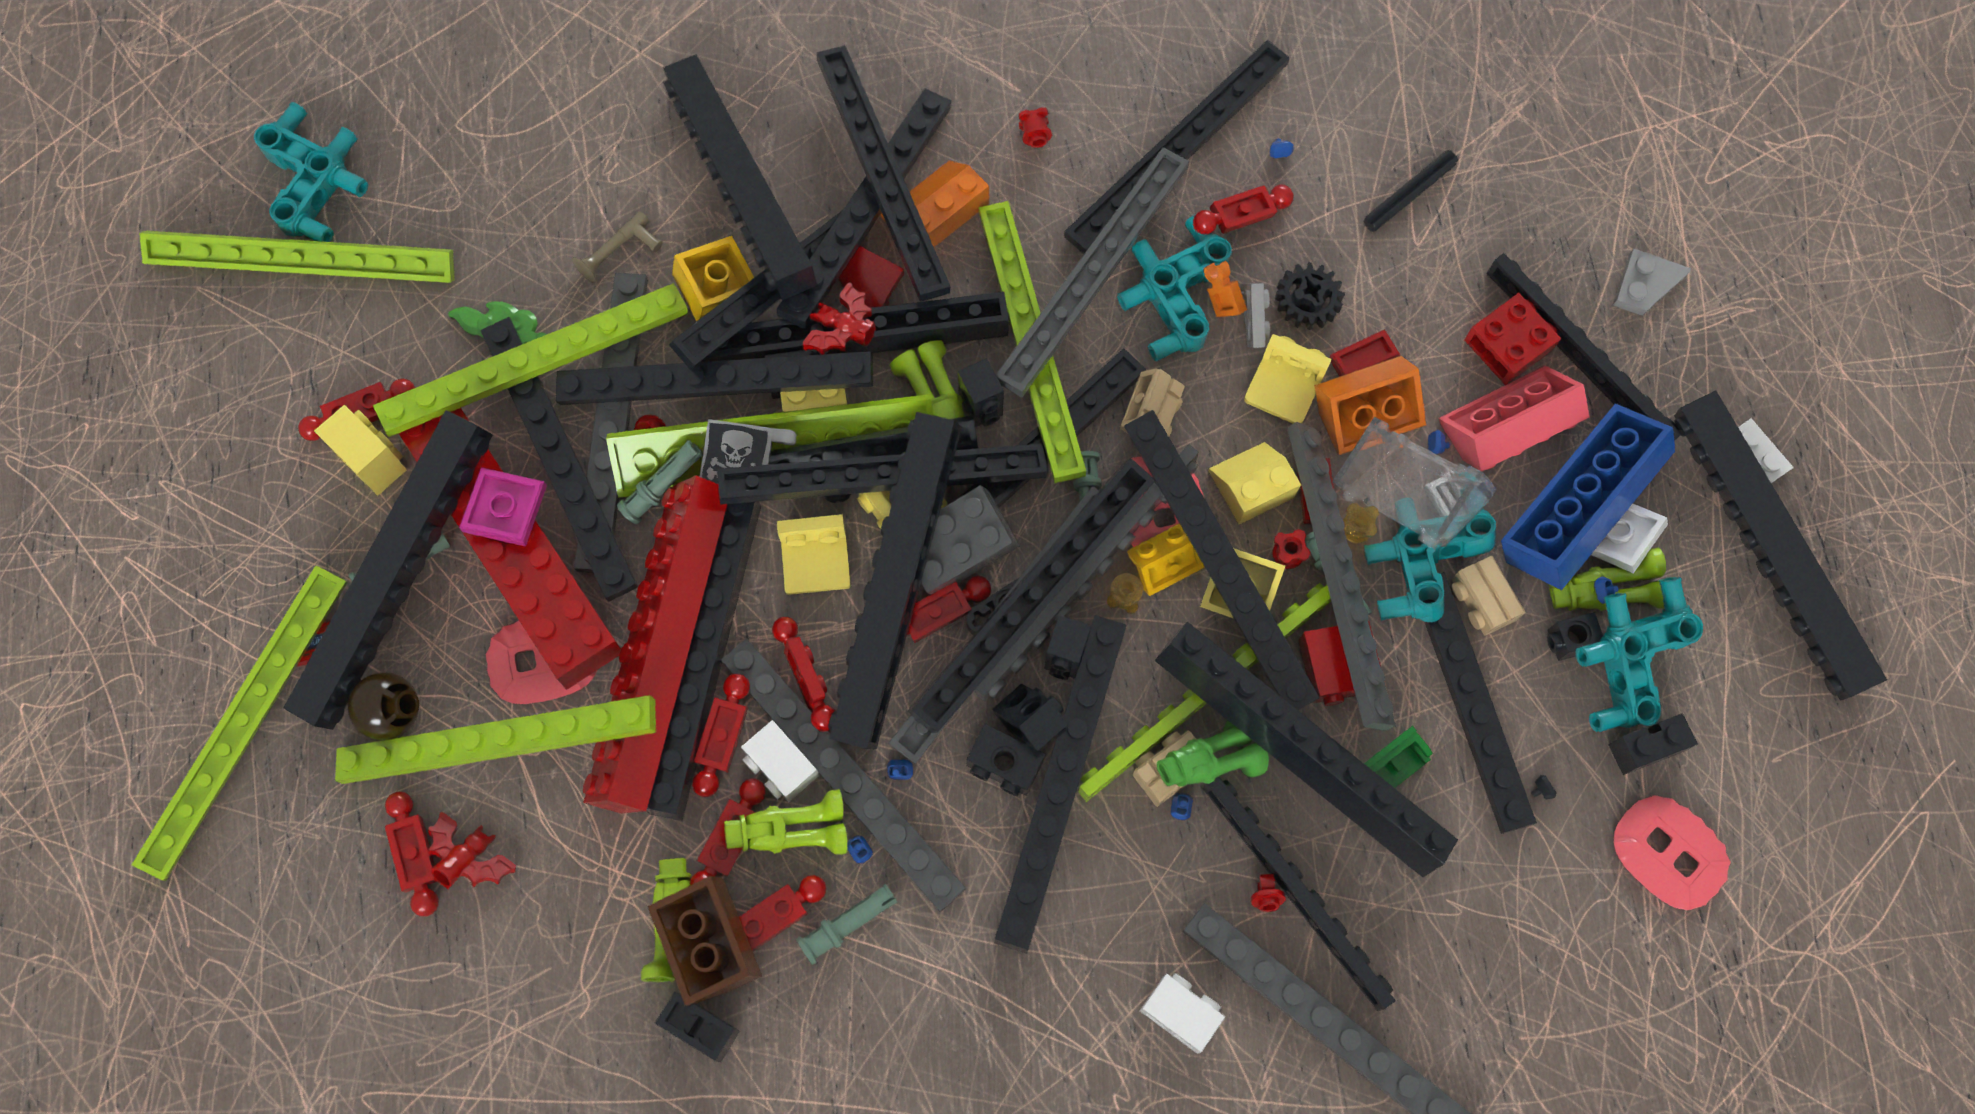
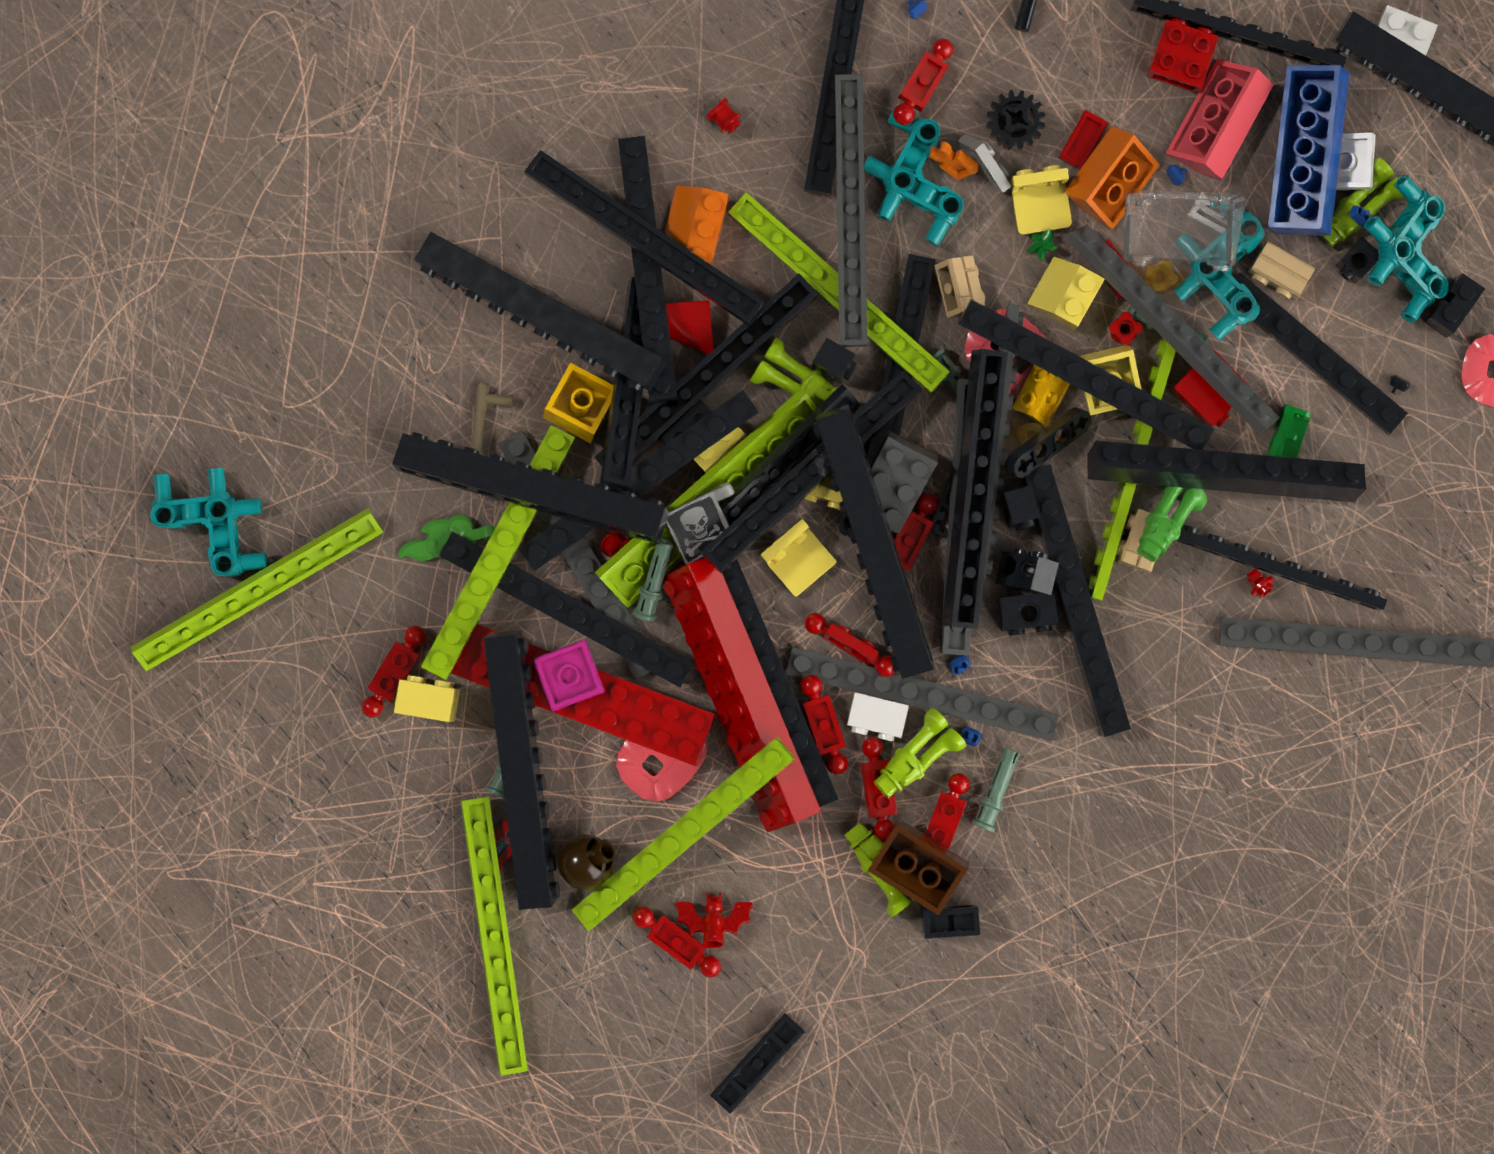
camera: 30 degrees left, 15 degrees up
red animal [803,283,876,354] -> none
white brick [1140,973,1225,1054] -> none
blue rock [1171,793,1193,820] -> none
none -> black brick [392,432,669,544]
none -> black plate [710,1013,805,1114]
none -> black beam [1005,407,1091,478]
none -> green plant [1026,229,1057,261]

